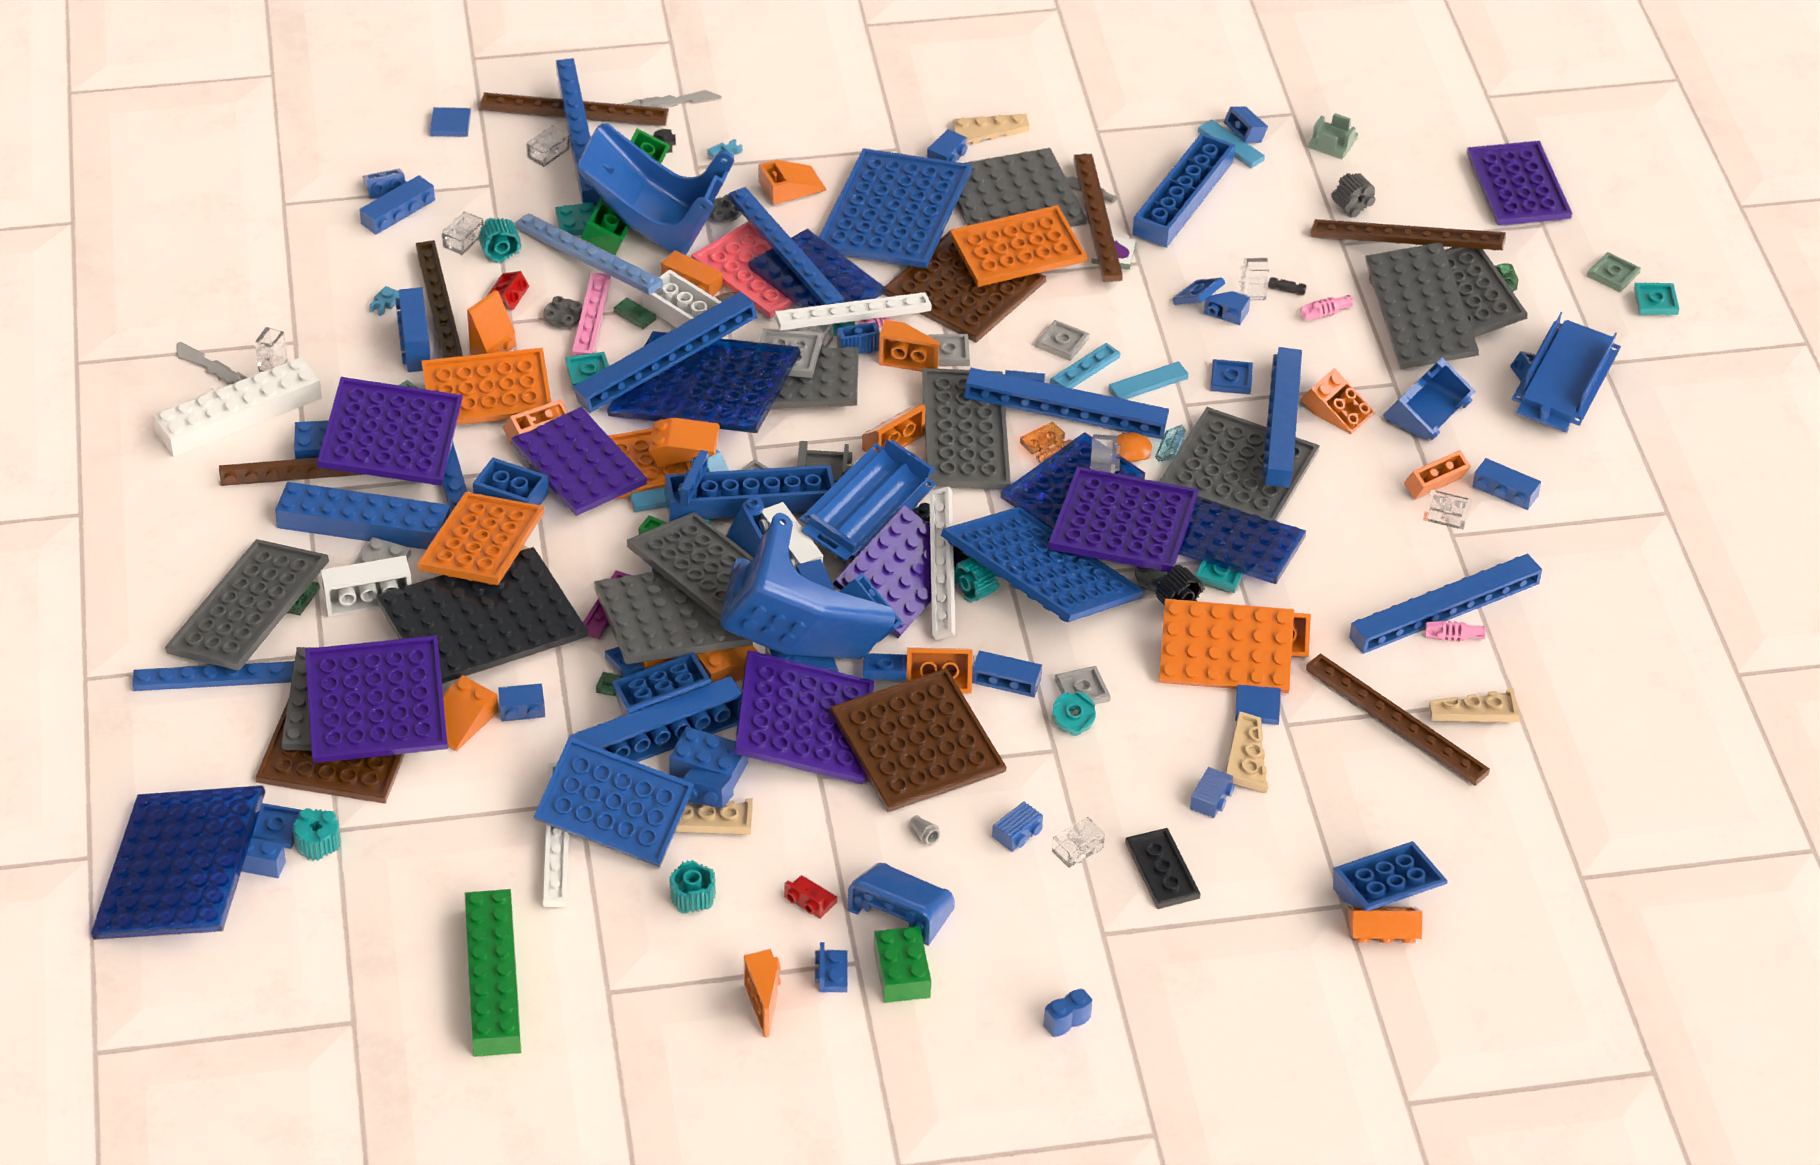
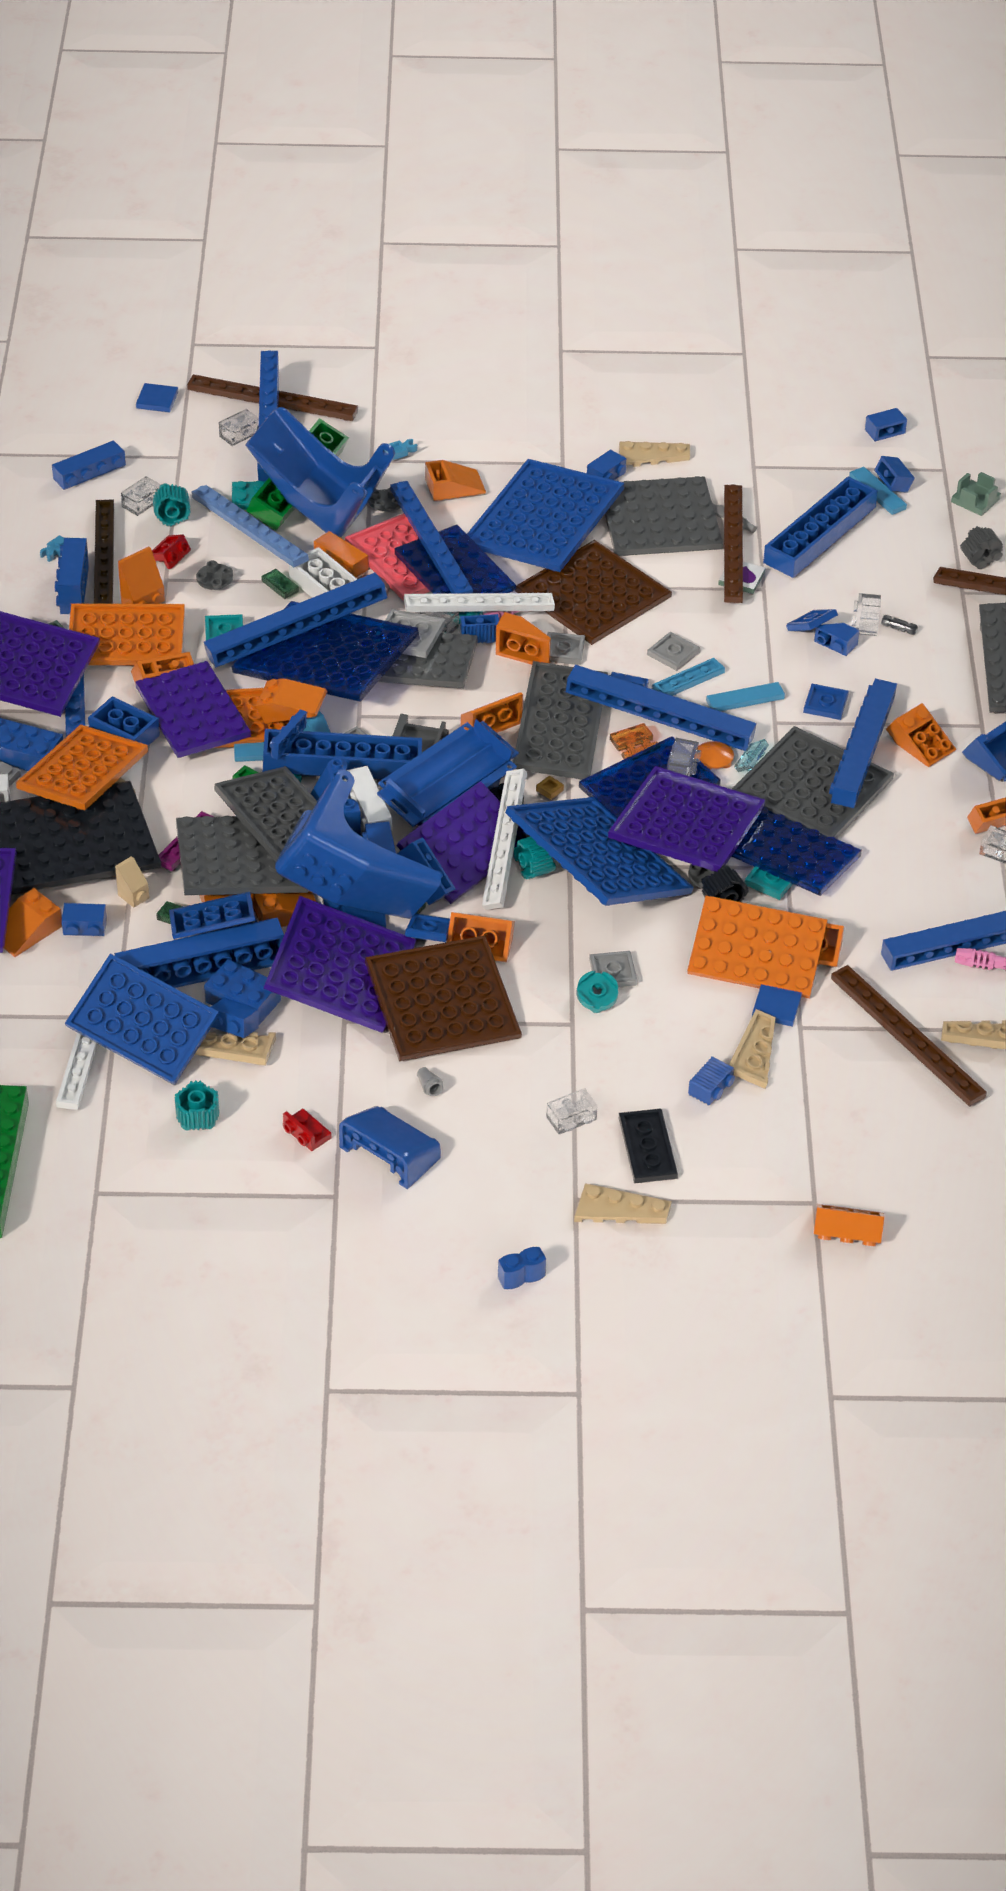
camera: 10 degrees right, 0 degrees up
blue bracket [362,168,406,199] -> none
bright pink plate [572,272,611,356] -> none
blue plate [605,646,644,677] -> none
light grey sword [622,90,722,107] -> none
black plate [653,129,676,153] -> none
orange slope [744,949,781,1038] -> none
blue bracket [815,942,848,993] -> none
green brick [874,926,932,1003] -> none
orange plate [950,205,1087,287] -> none
blue brick [972,650,1042,698] -> none
brick [992,801,1043,852] -> none
bright pink hinge [1300,295,1353,320] -> none
blue slope [1333,841,1448,911] -> none
none -> tan slope [115,856,149,908]
none -> pearl gold plate [536,775,564,800]
none -> tan wing [574,1183,672,1224]
none -> blue brick [865,408,907,441]

